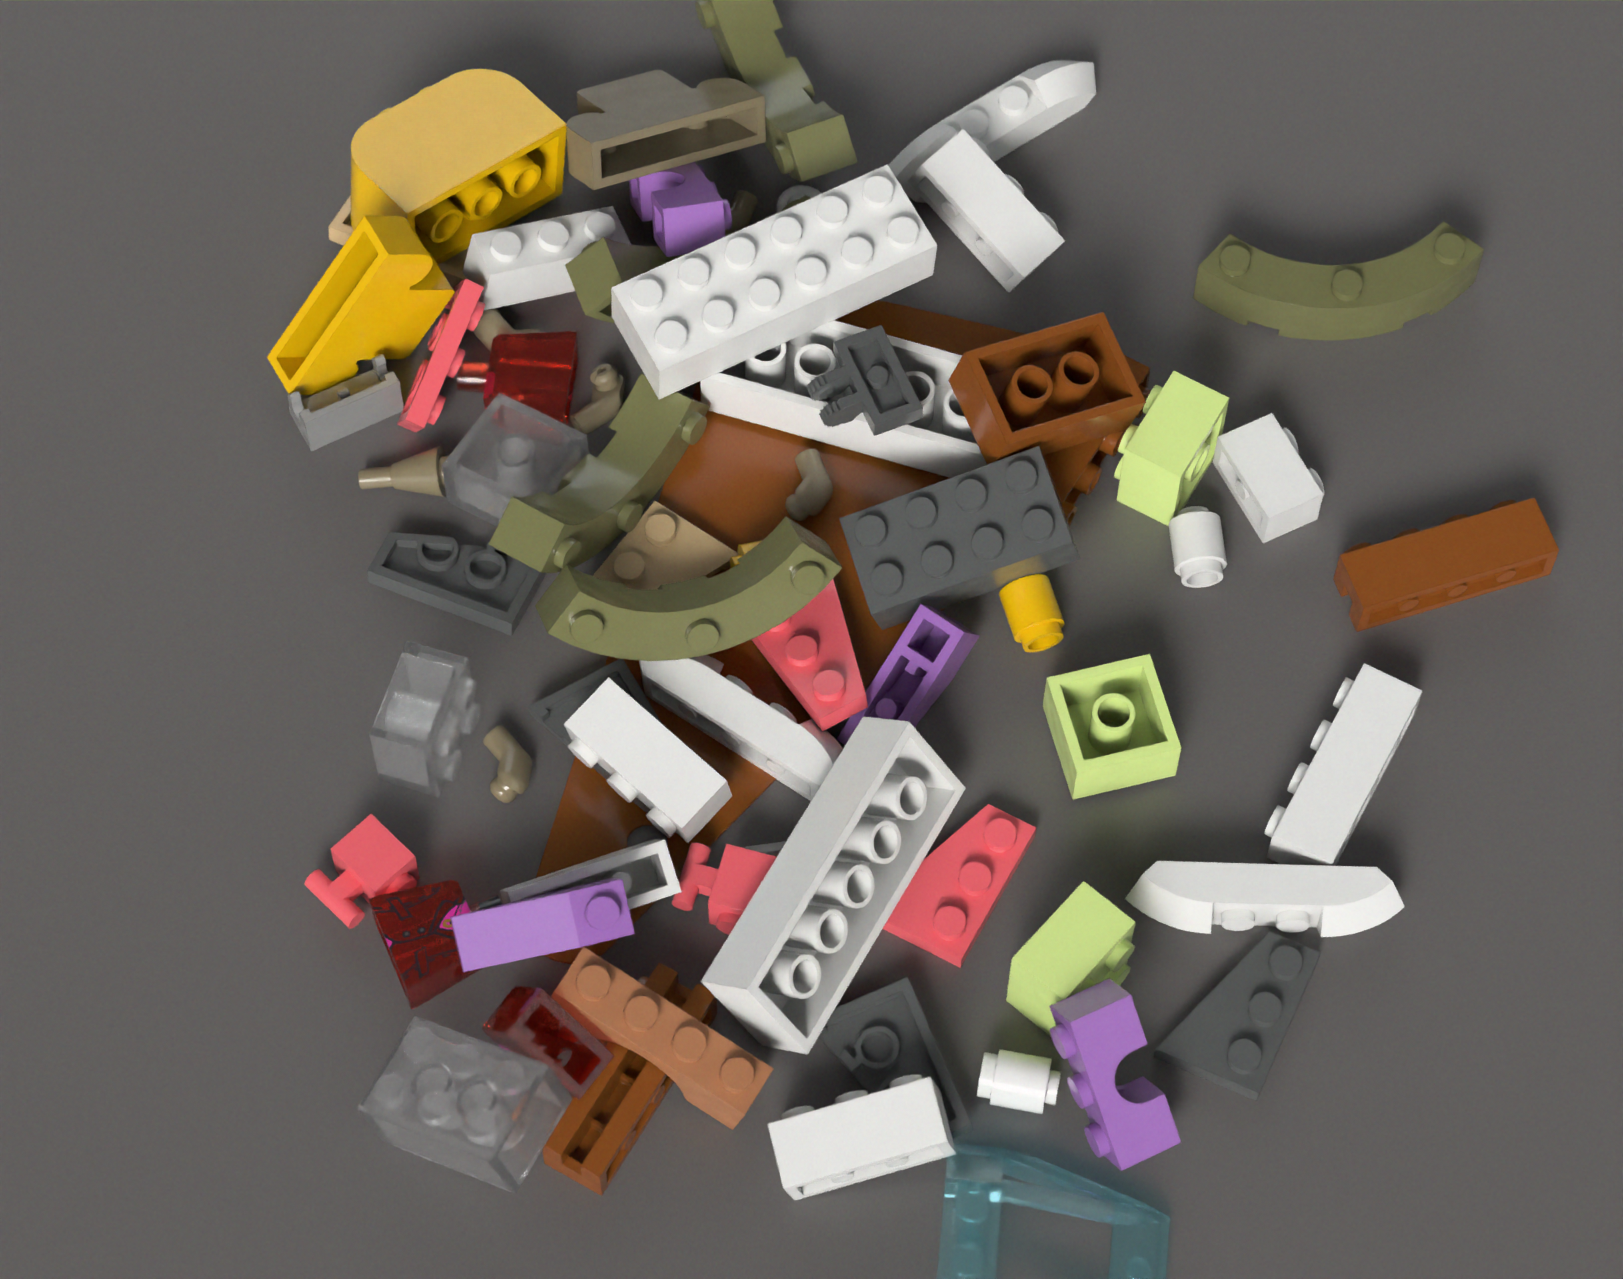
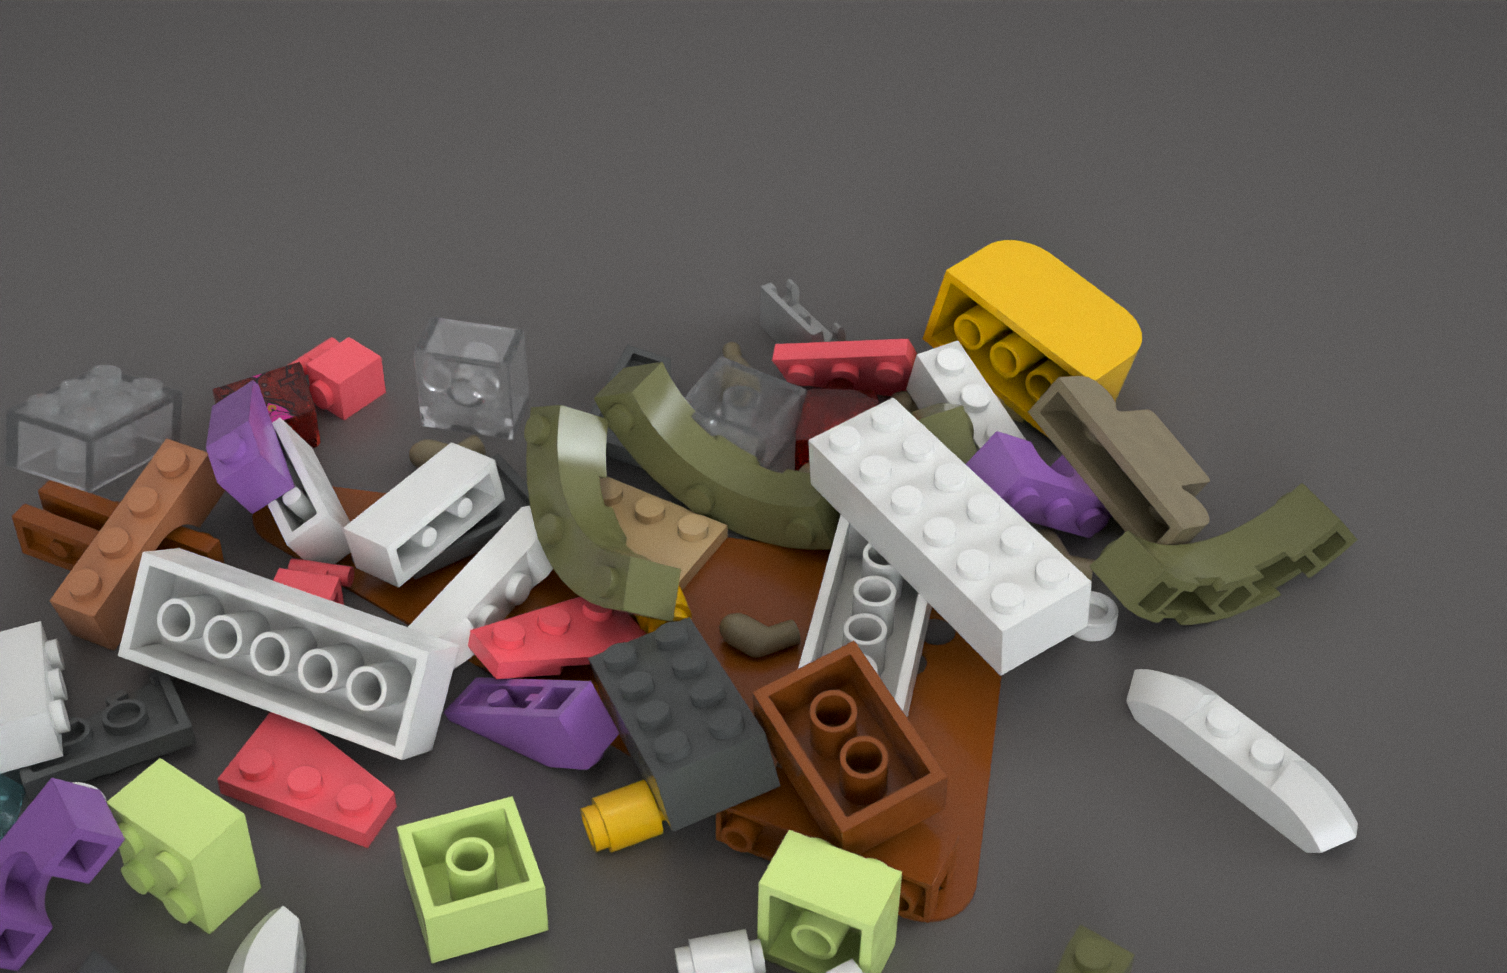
camera: 85 degrees right, 20 degrees down
yellow brick [267,215,455,395] -> none
clear red torso [482,985,614,1100] -> none
dark grey hinge [806,325,923,436] -> none
white brick [908,129,1065,293] -> none

